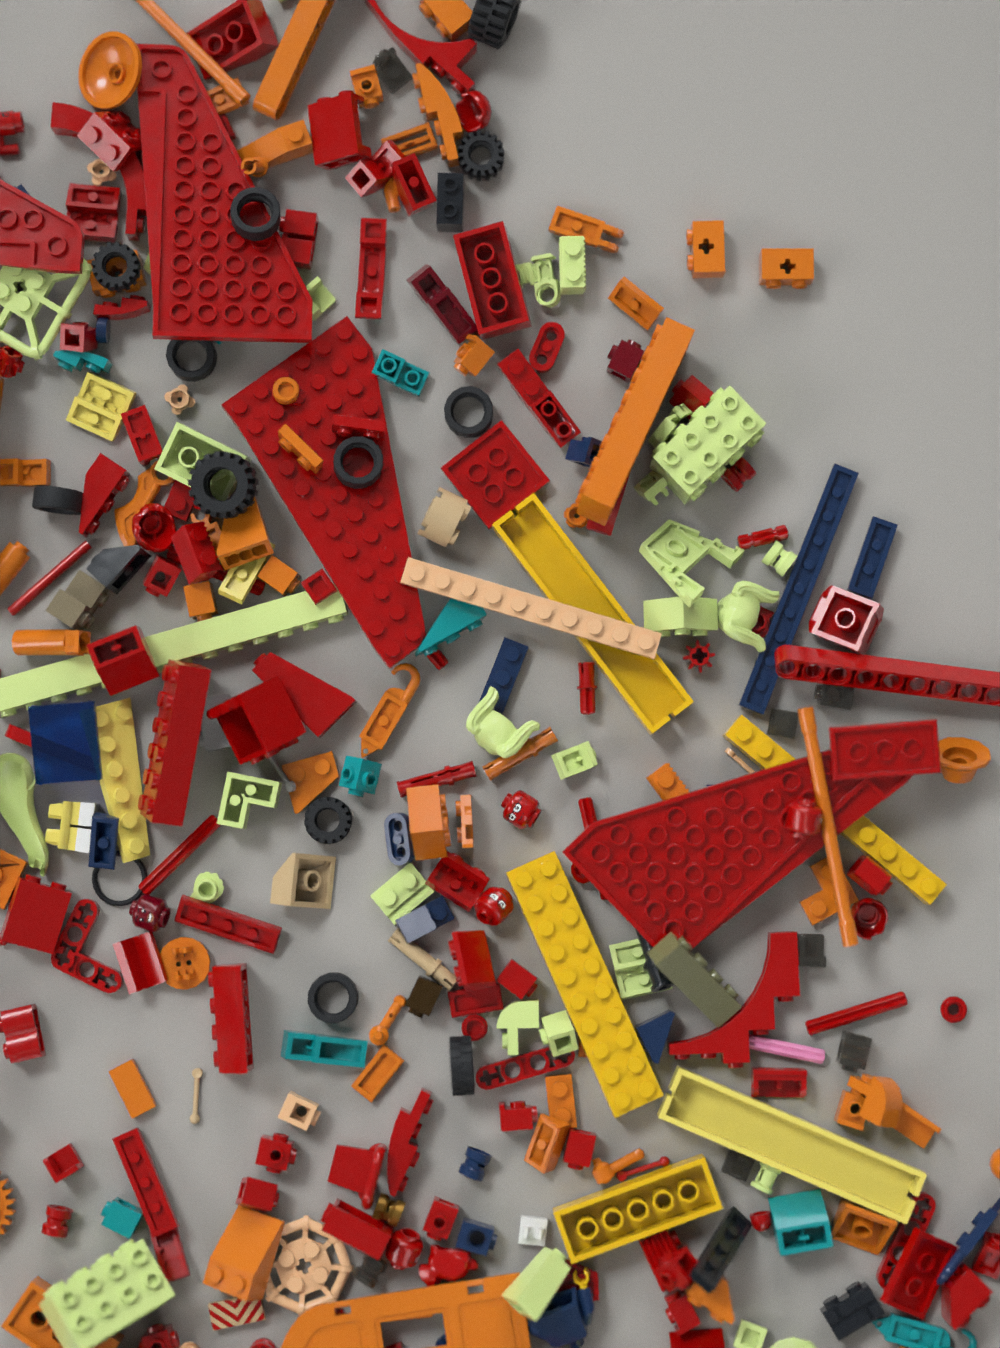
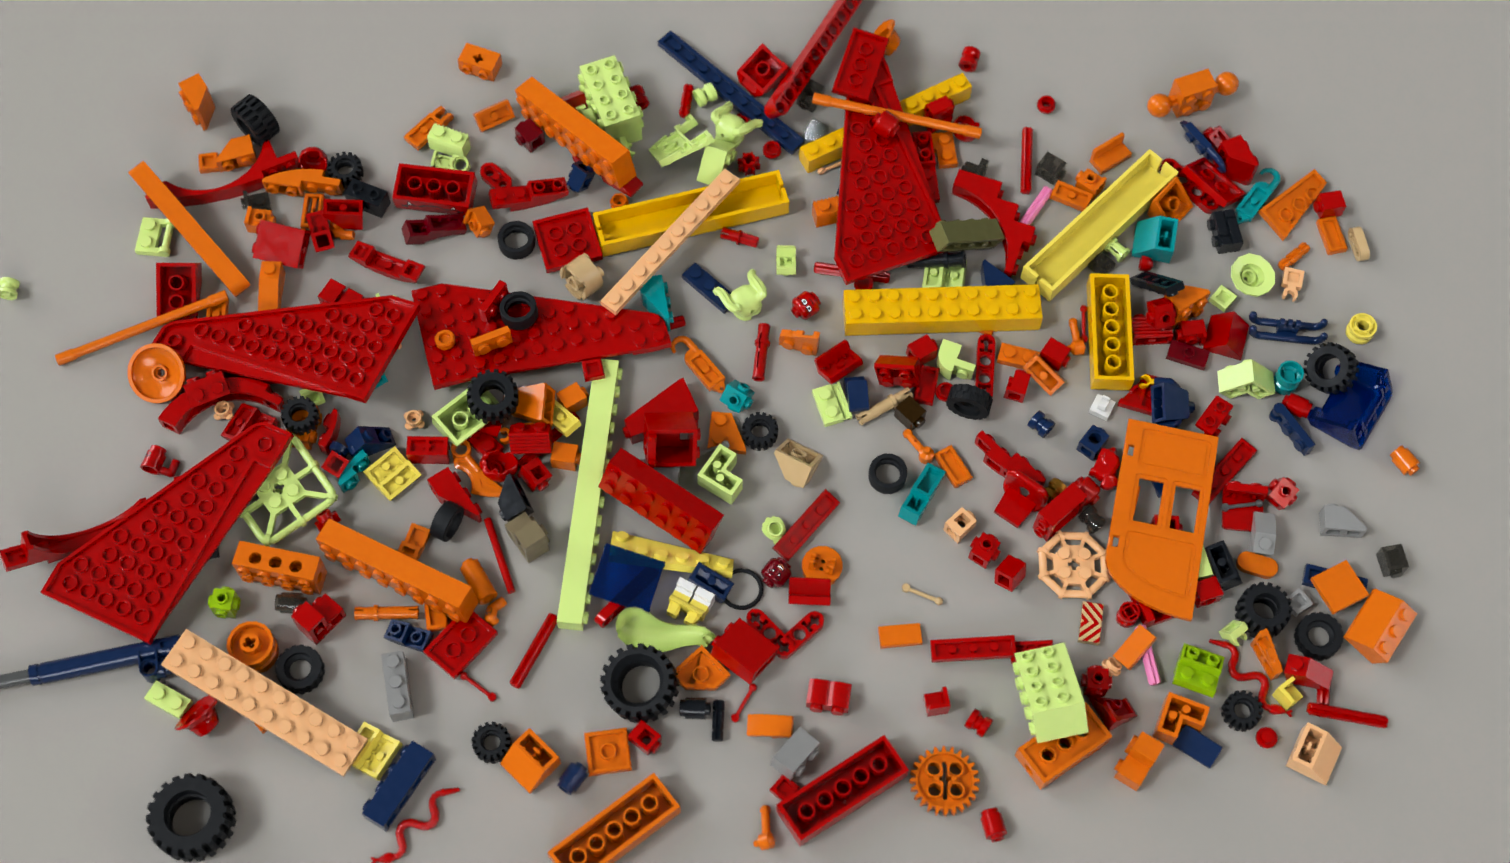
camera: 75 degrees left, 20 degrees down
orange piece [12,629,91,656] -> none
red slope [86,625,160,696] -> none
teal brick [100,1197,143,1239] -> none
red axle [138,815,221,895] -> none
black tyre [166,340,217,382] -> none
orange slope [203,1205,285,1301] -> none
red slope [208,963,254,1074] -> none
black tyre [230,187,281,241] -> none
orange pin [241,156,268,177] -> none
teal slope [372,349,429,397] -> none
plate [384,812,415,866] -> none
orange brick [407,784,451,861] -> none
red brick [422,1196,459,1241] -> none
red head [474,887,514,926] -> none
orange pin [482,727,558,781] -> none
yellowish green slope [501,1247,571,1321] -> none
yellowish green brick [539,1010,578,1057] -> none
red hinge [751,1067,807,1098] -> none
orange brick [759,248,814,289] -> none
dark blue plate [846,516,898,599] -> none
orange brick [847,1073,903,1128] -> none
none -> dark blue slope [344,426,396,456]
none -> red plate [763,141,781,159]
none -> red slope [912,131,940,203]
none -> red wheel [958,46,981,72]
none -> orange plate [1050,180,1093,212]
none -> dark red plate [1166,339,1210,371]

